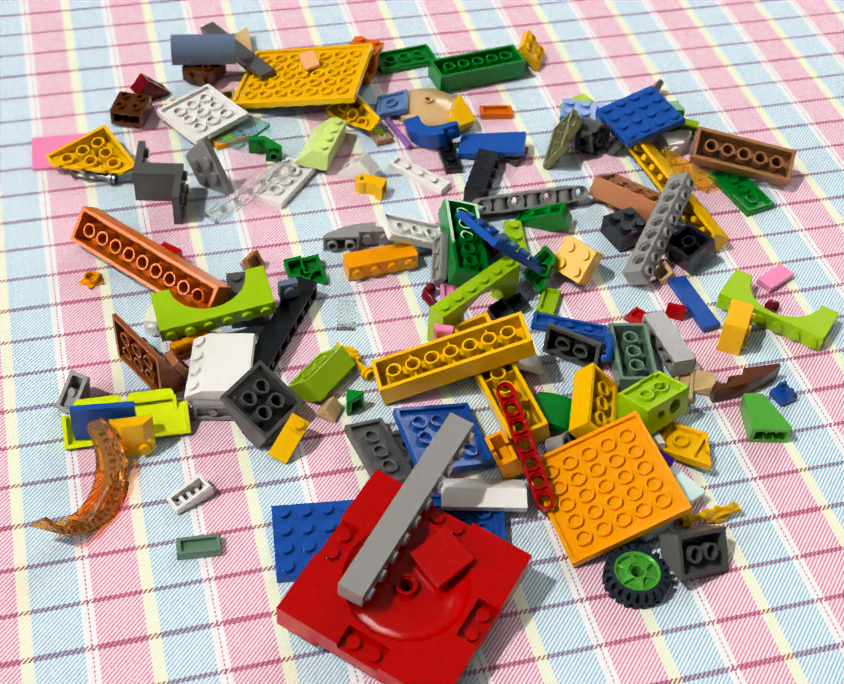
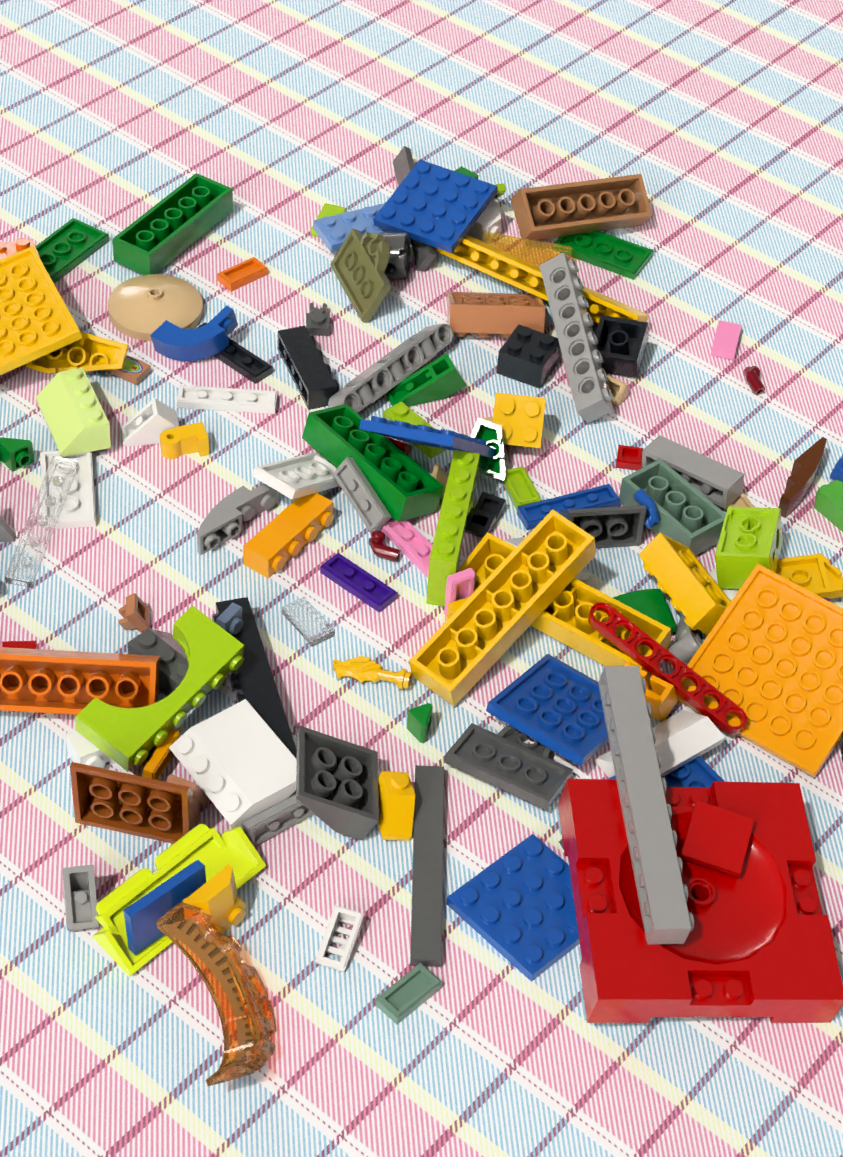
camera: 35 degrees left, 0 degrees up
green slope [283,254,328,285] -> none
lime slope [287,345,356,403] -> none
tan slope [316,396,343,423] -> none
medium blue tile [376,90,409,119] -> none
medium lavender bar [385,117,413,150] -> none
yellow slope [447,94,476,132] -> none
blue tile [458,131,526,159] -> none
yellow plate [518,30,545,72] -> none
red slope [665,302,686,321] -> none
blue tile [668,276,720,332] -> none
tan slope [693,370,716,396] -> none
lime arch [716,269,839,352] -> none
yellow brick [716,299,756,356] -> none
none -> dark purple tile [320,553,398,613]
none -> dark grey tile [410,765,444,967]

